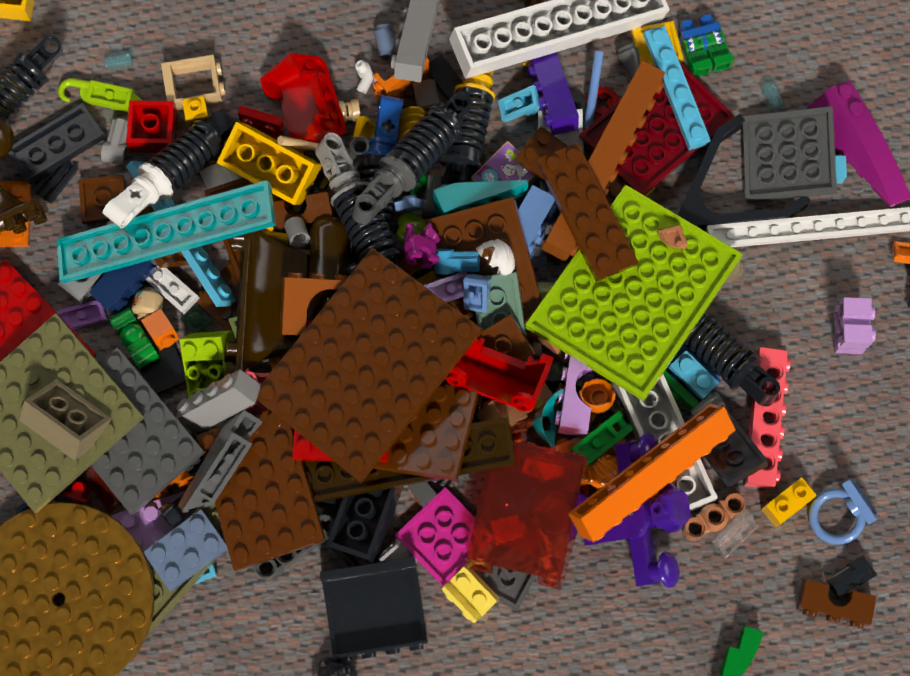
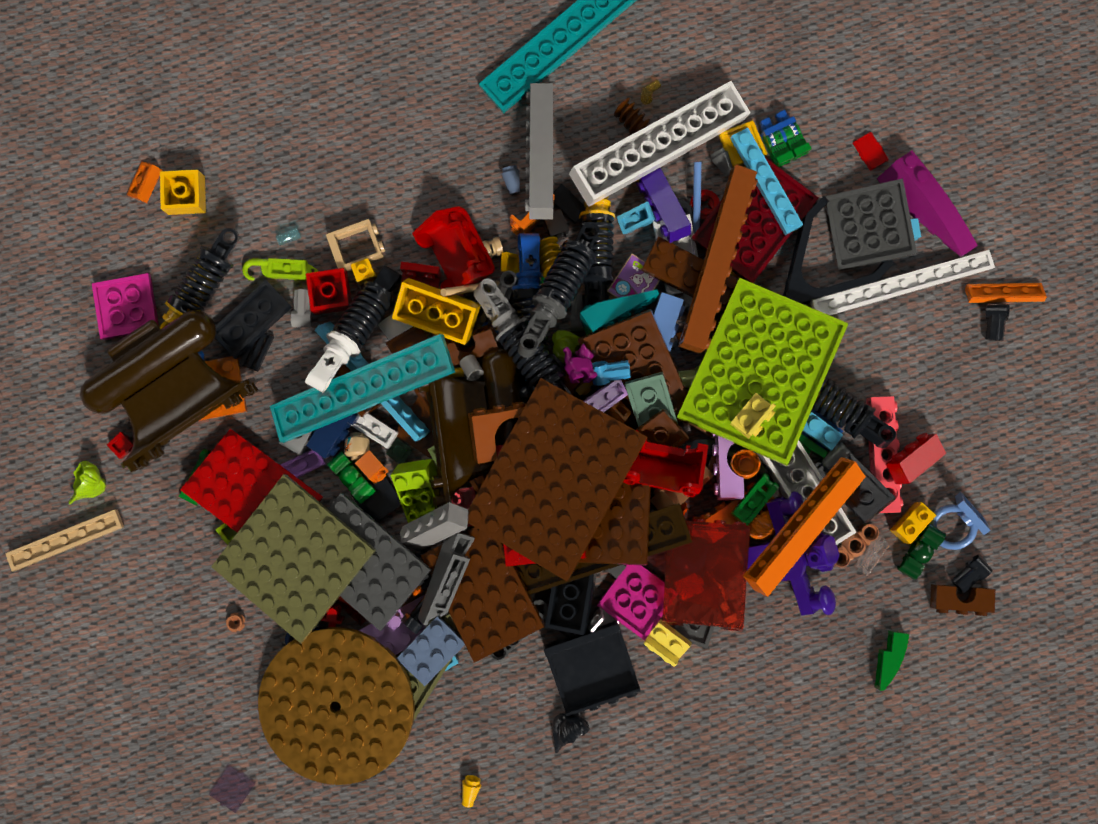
camera: 10 degrees left, 10 degrees up
dark tan slope [19,379,111,461] -> none
reddish brown plate [78,175,126,225] -> none
white arm [355,60,374,94] -> none
light blue plate [394,195,426,213] -> none
medium blue slope [464,273,492,313] -> none
white hair [476,239,515,275] -> none
teal piece [533,389,564,456] -> none
reddish brown plate [536,143,639,282] -> none
nougat tile [658,225,688,249] -> none
clear light blue pin [762,82,785,112] -> none
lavender brick [834,297,876,354] -> none
none -> light yellow bracket [730,393,776,439]
none -> red piece [853,132,889,171]
none -> brick [886,433,947,484]
none -> dark green piece [897,523,946,580]

